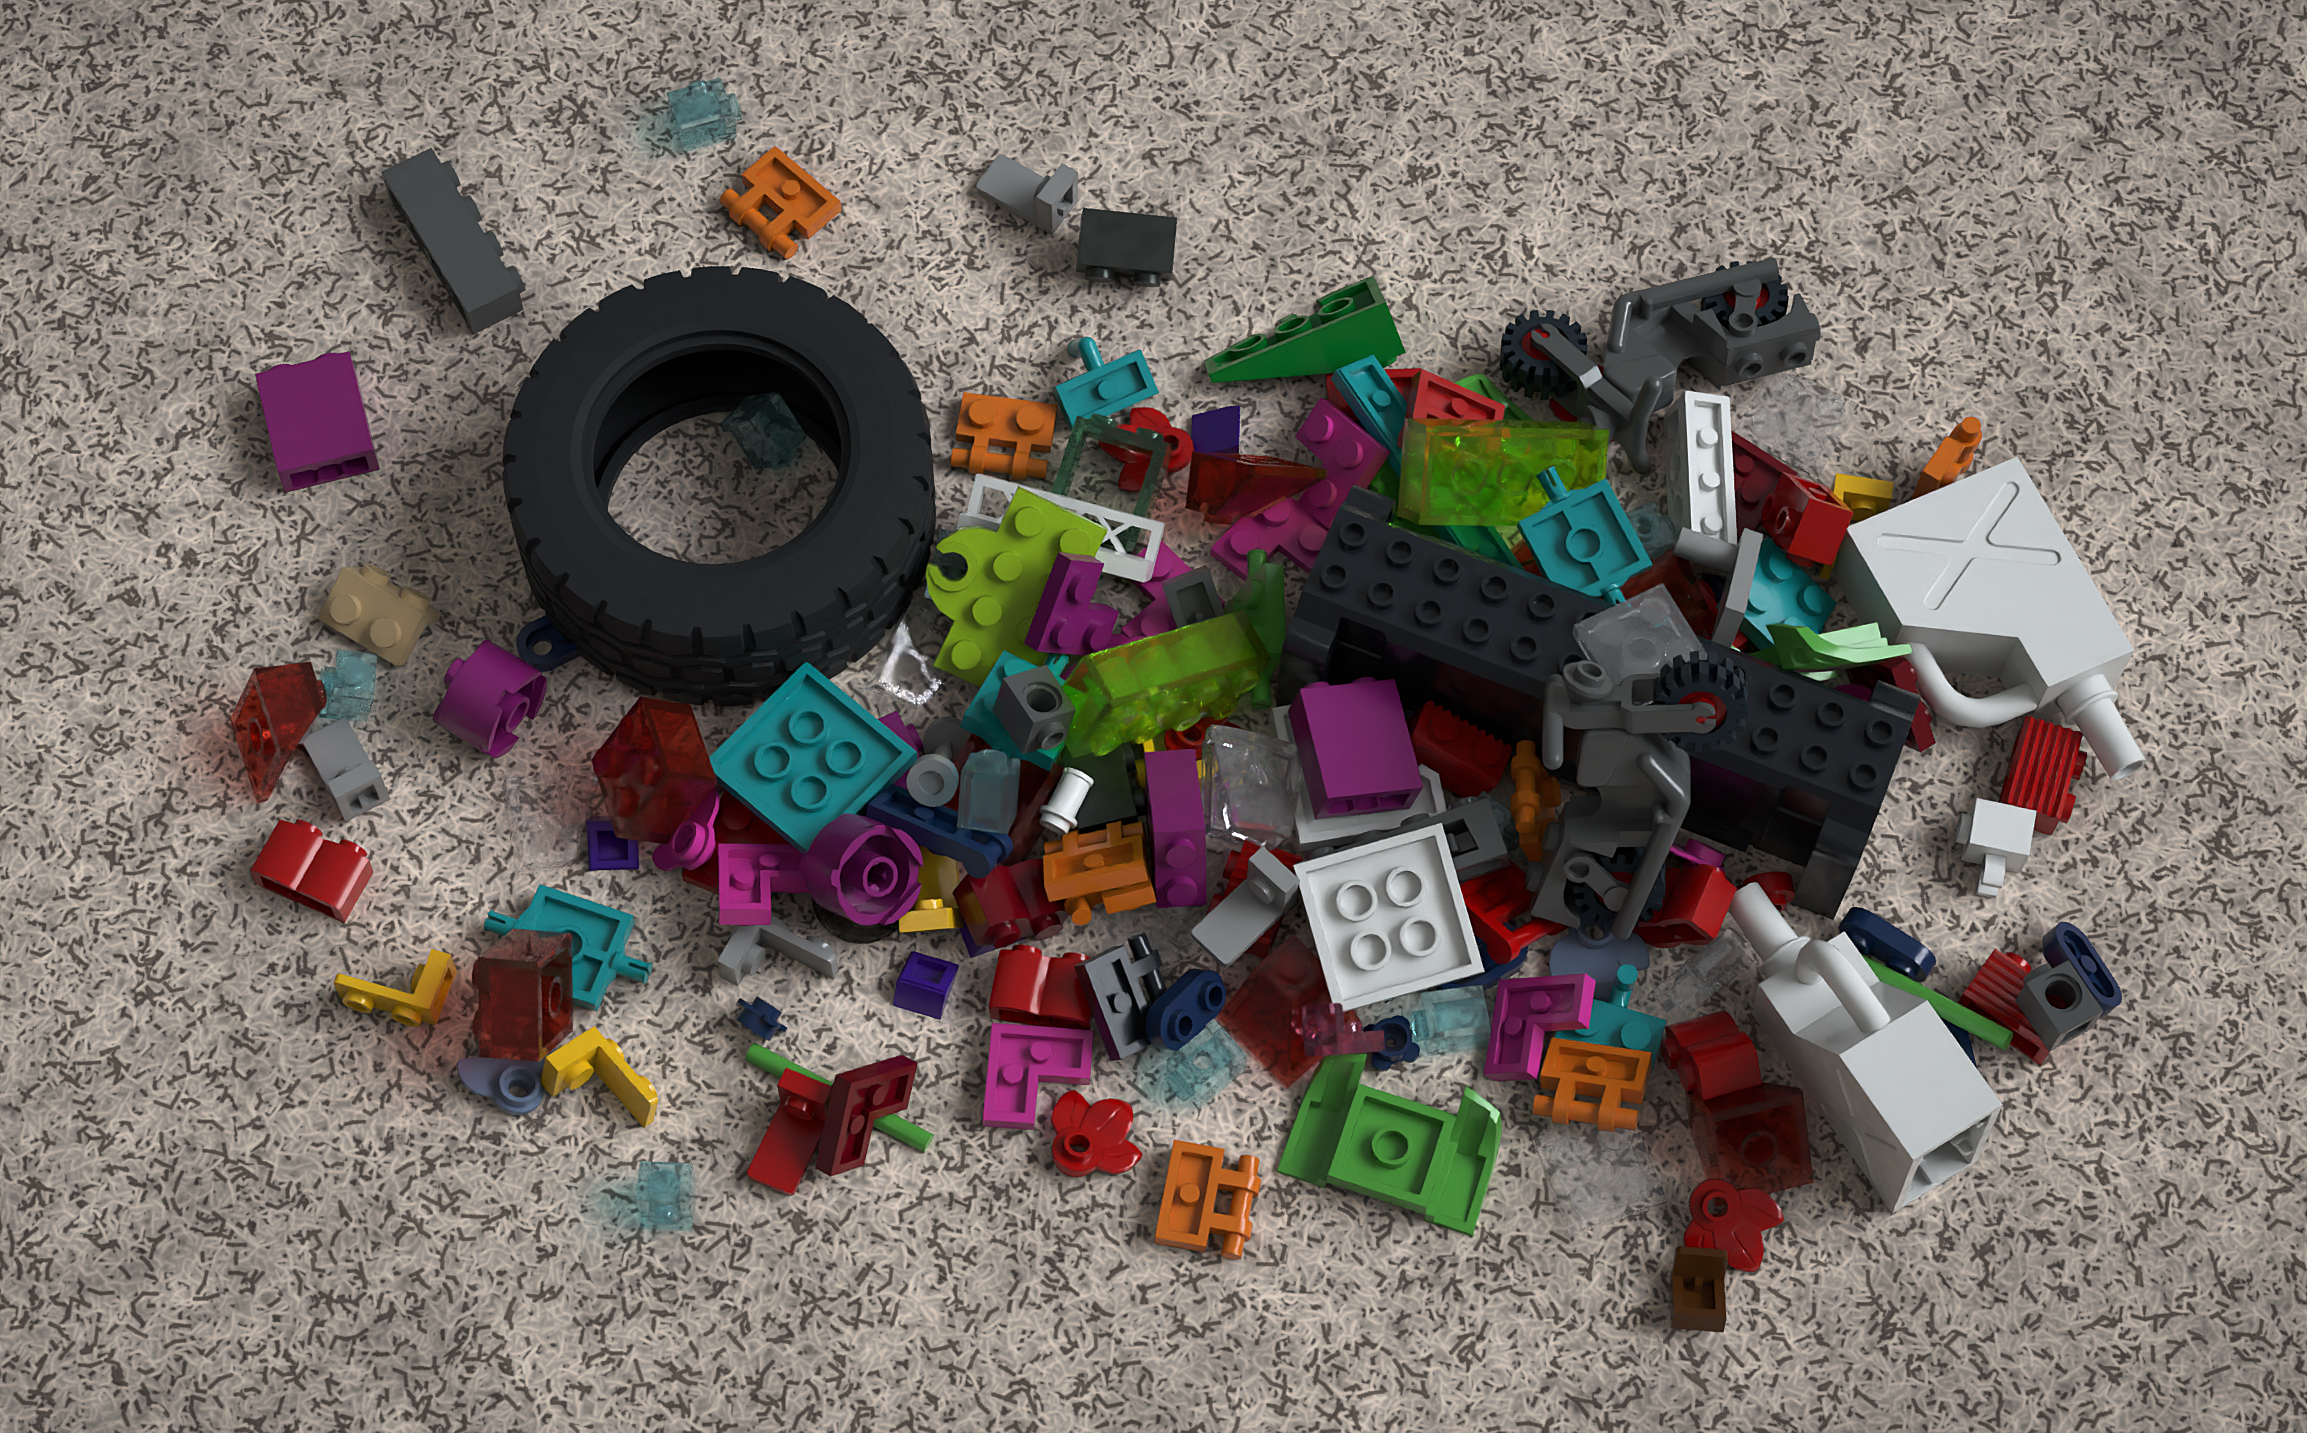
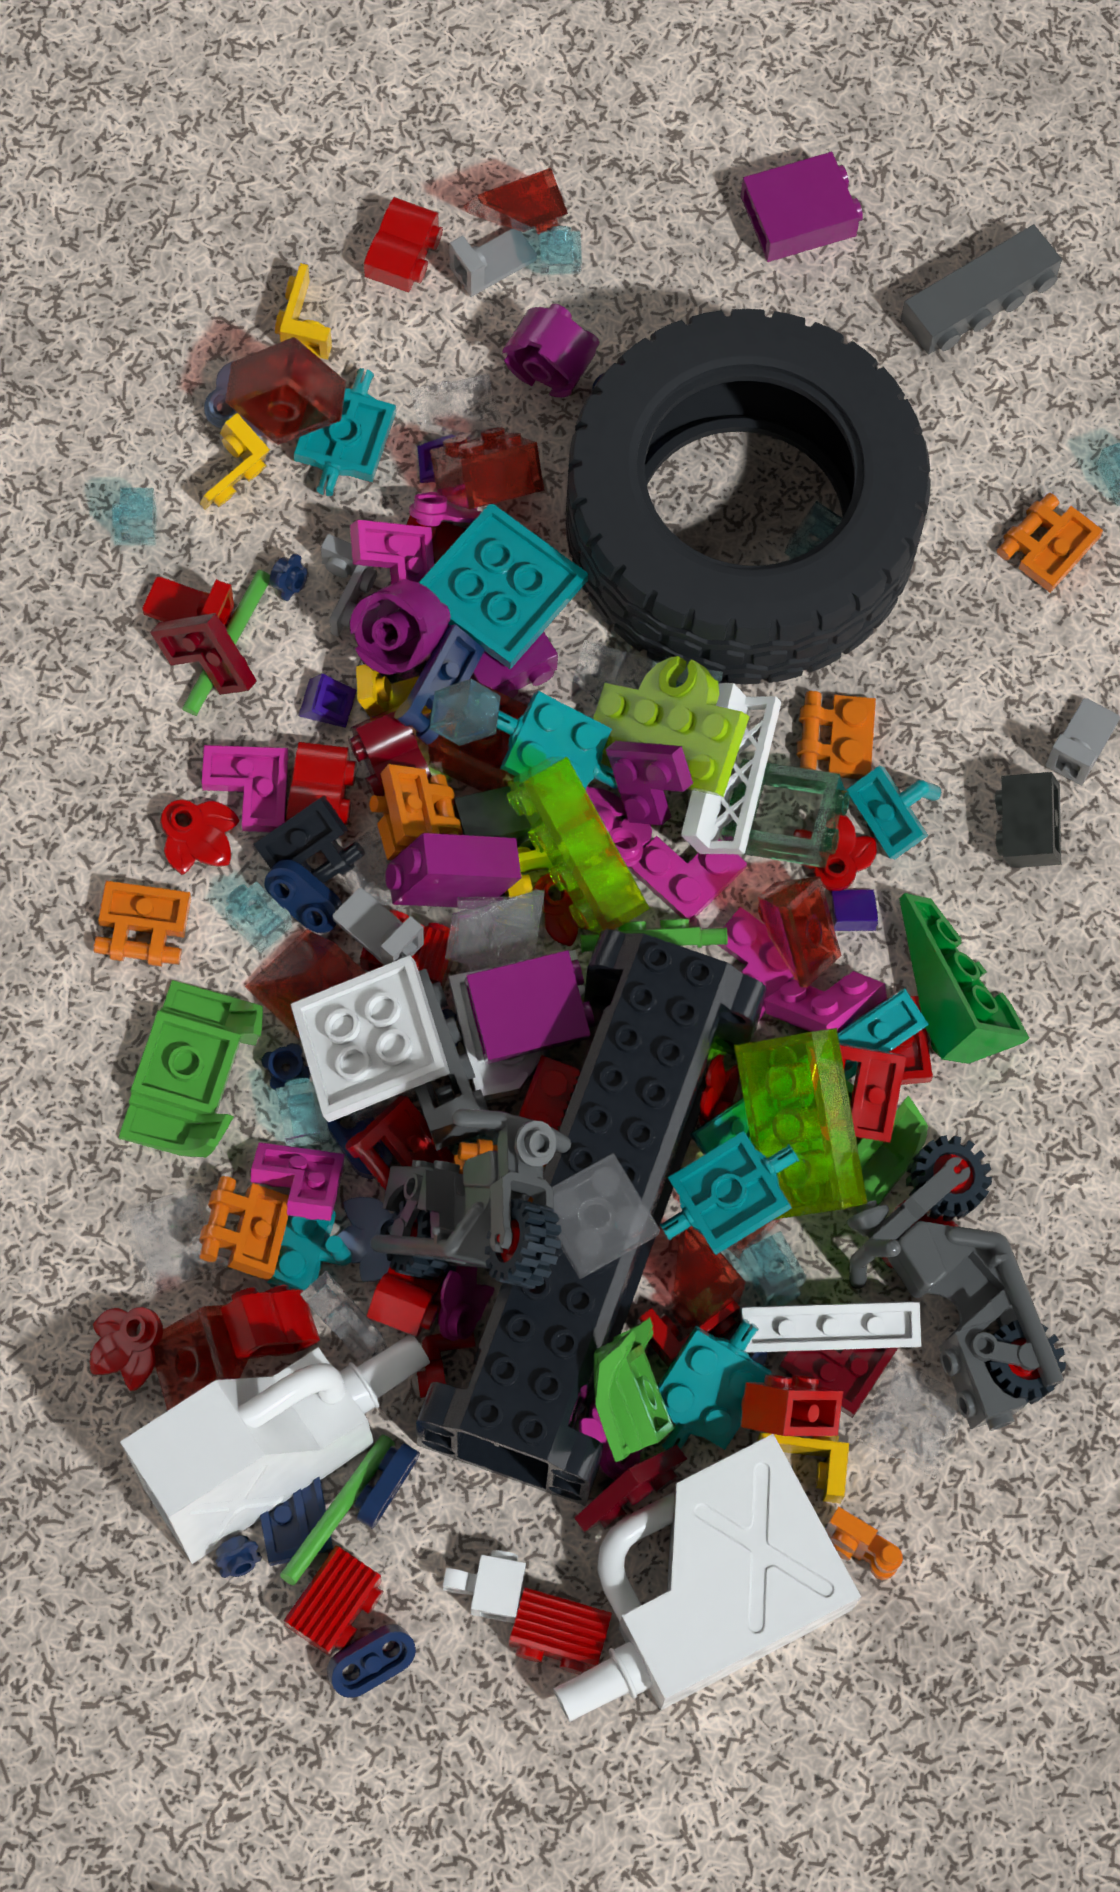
camera: 85 degrees right, 5 degrees up
tan bracket [317,563,442,666] -> none
light grey wheel [907,717,974,807] -> none
dark grey brick [993,665,1076,755] -> none
white pin [1039,767,1094,835] -> none
dark grey bracket [1160,565,1232,648] -> none
clear pink bracket [1302,1003,1385,1056] -> none
reddish brown bracket [1669,1246,1728,1332] -> none
light grey piece [1672,527,1763,648] -> none
dark grey brick [2015,960,2103,1052] -> none

